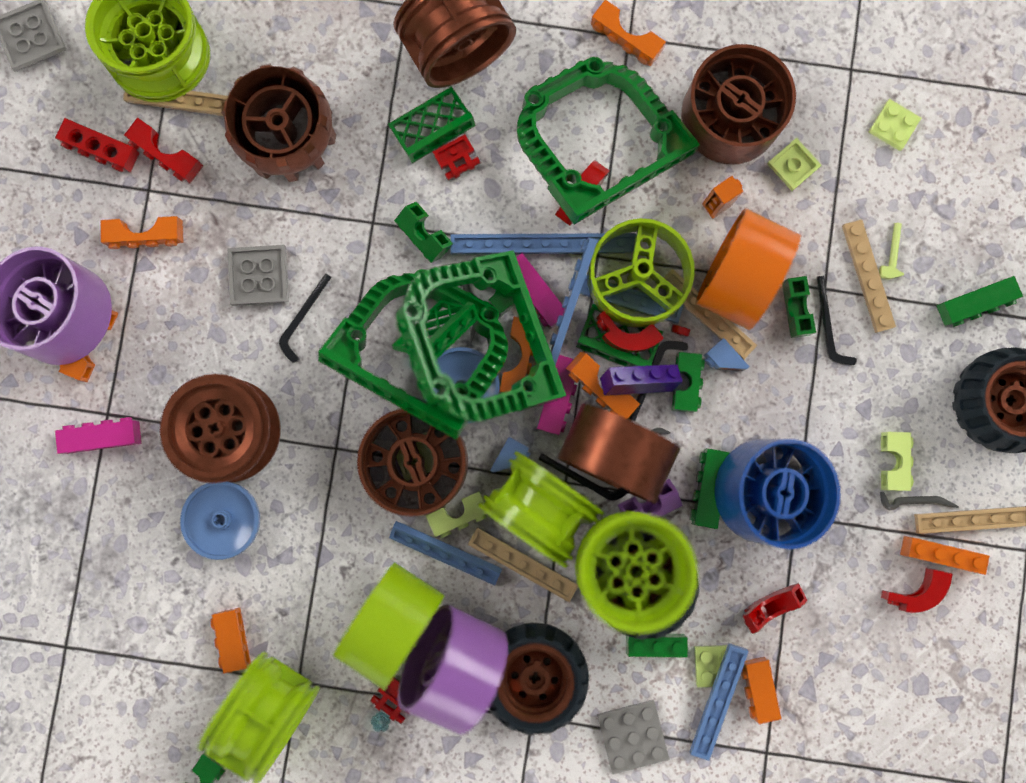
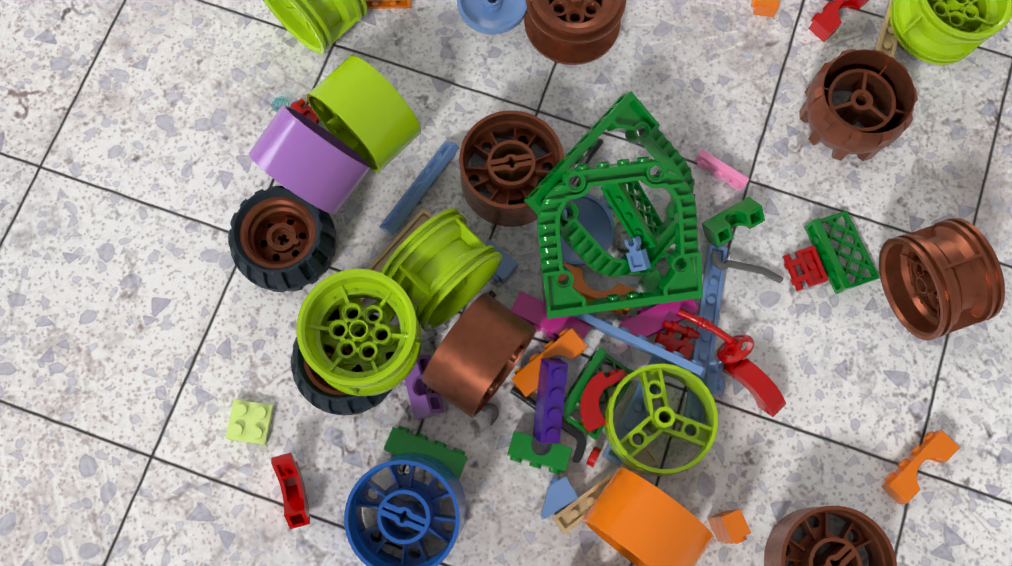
camera: 100 degrees right, 10 degrees down
light grey plate [227,245,289,306] -> none
black piece [279,273,332,363] -> none
yellowish green arch [426,491,487,538] -> none
green arch [517,57,700,225] -> none
light grey plate [597,700,670,774] -> none
green arch [626,634,688,658] -> none
medium blue plate [689,643,749,761] -> none
orange brick [741,657,782,724] -> none
none -> medium blue plate [625,236,651,272]
none -> red plate [653,320,700,361]
none -> red dish [677,308,754,364]
none -> bright pink plate [694,149,749,191]
none -> medium blue plate [707,360,726,395]
none -> dark grey piece [710,251,784,283]

